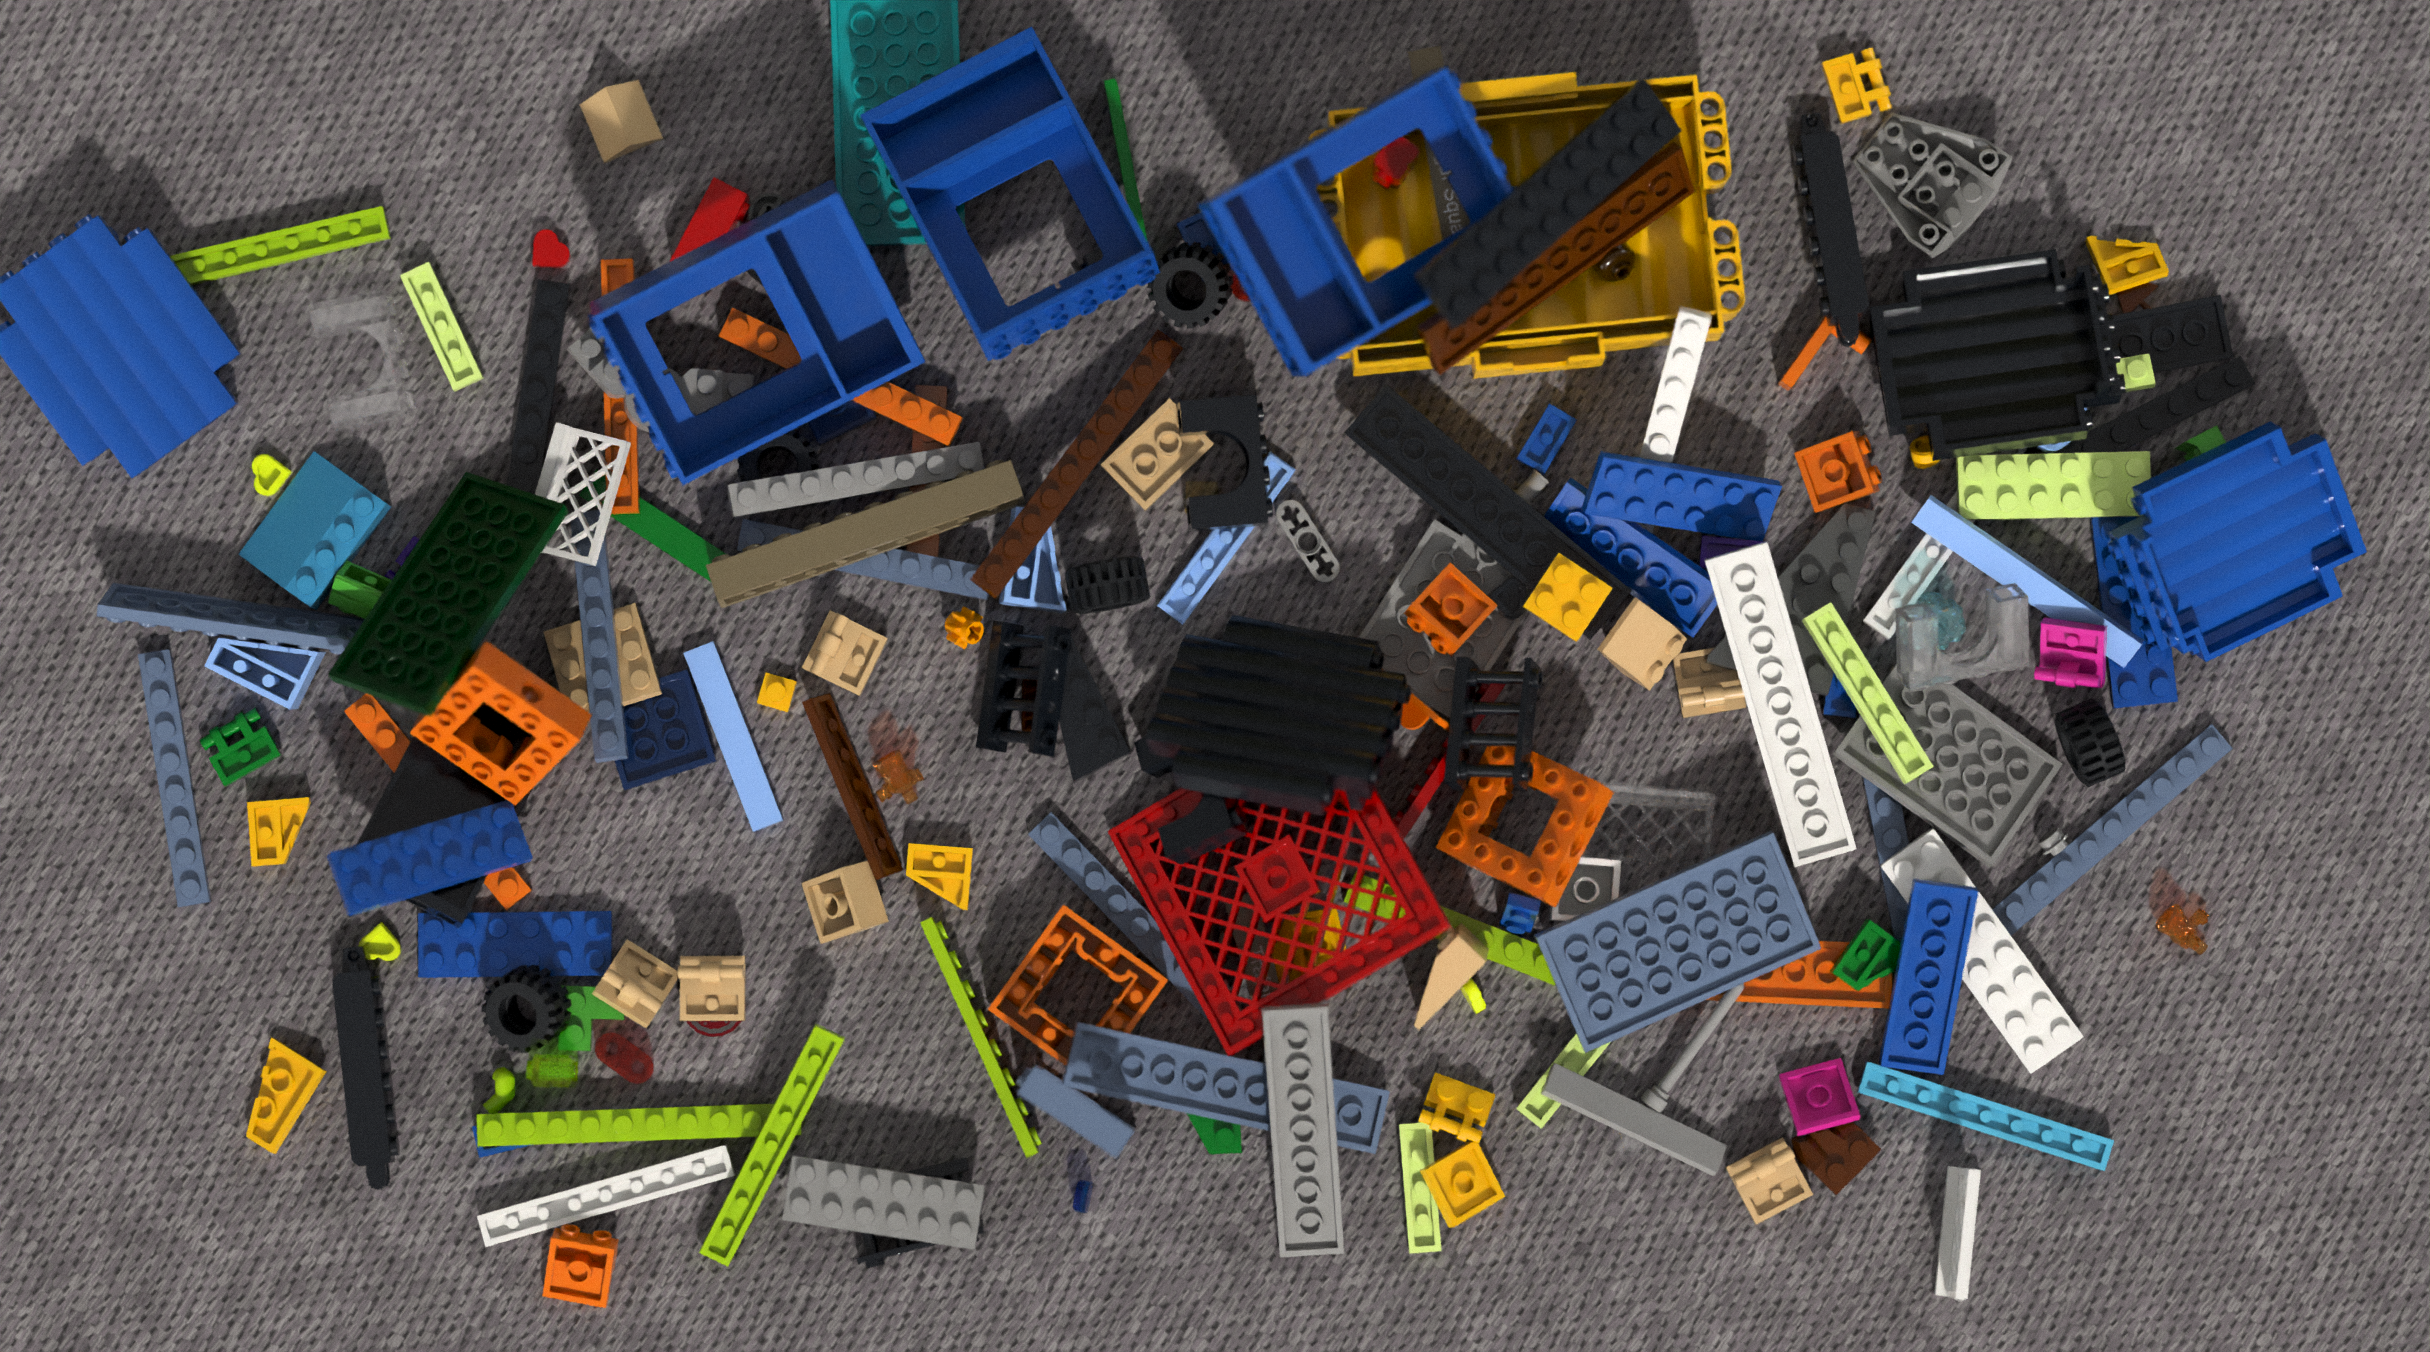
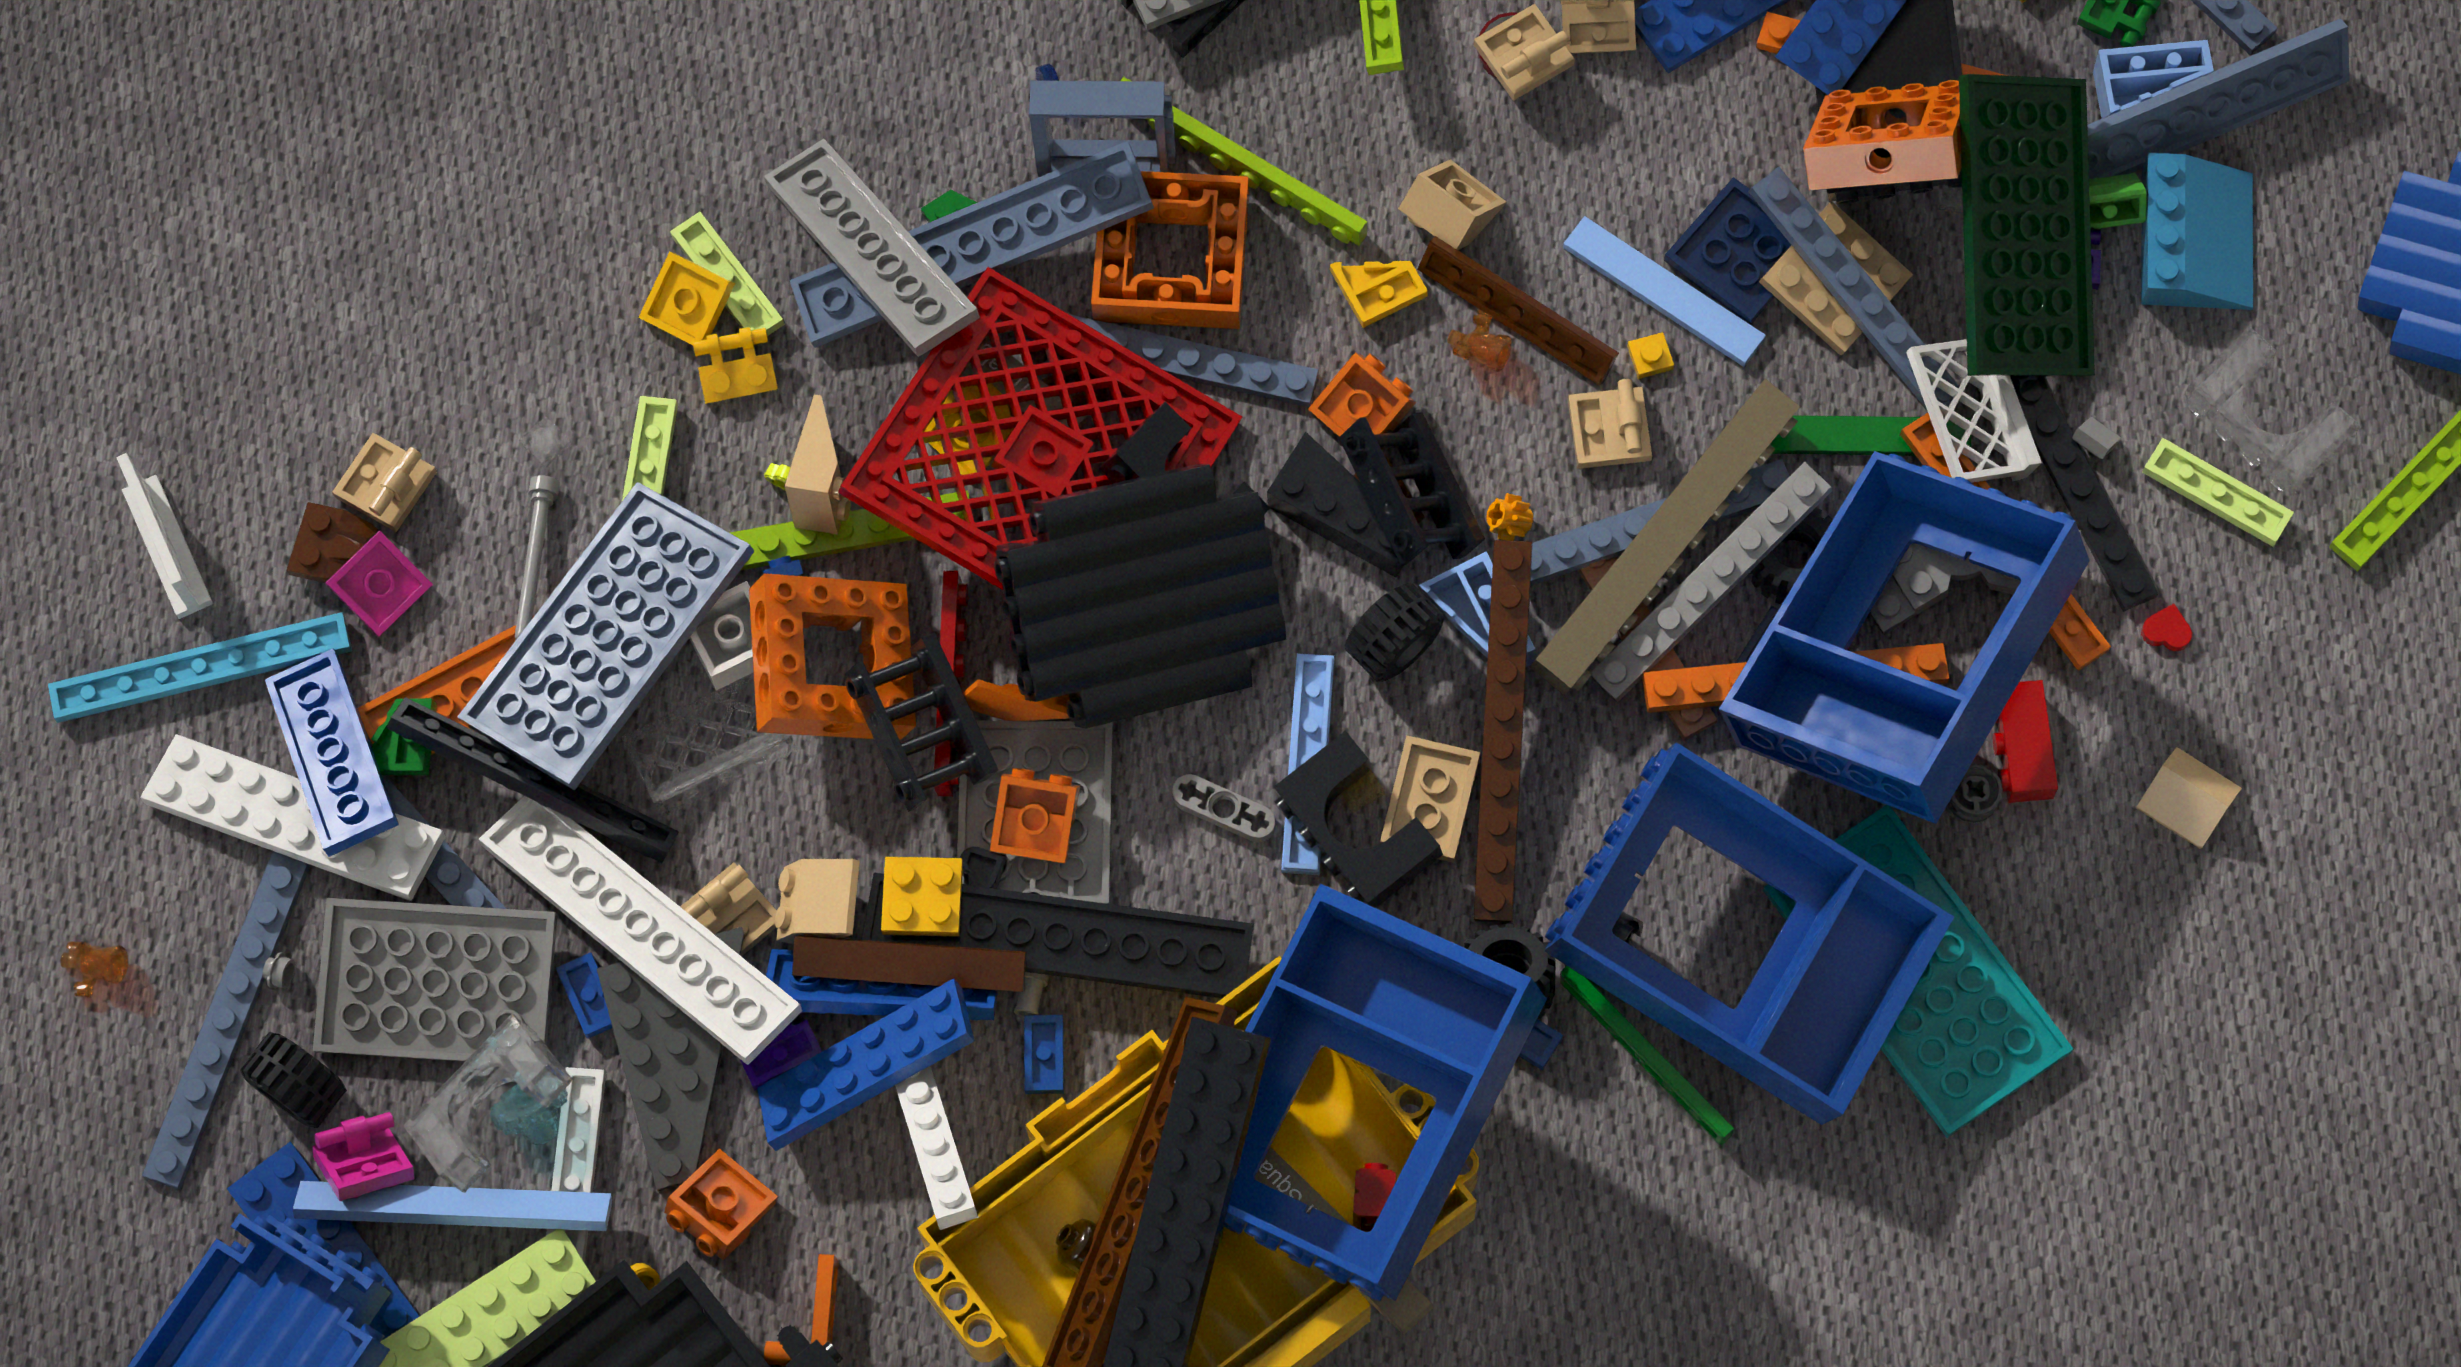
camera: 150 degrees right, 15 degrees down
neon yellow tile [252,454,292,496] -> none
light grey tile [1541,1063,1727,1176] -> none
yellowish green plate [1802,602,1934,785] -> none
none -> black plate [387,697,679,863]
none -> reddish brown tile [792,935,1026,992]
none -> orange plate [1308,352,1416,437]
none -> light grey tile [2072,417,2121,459]

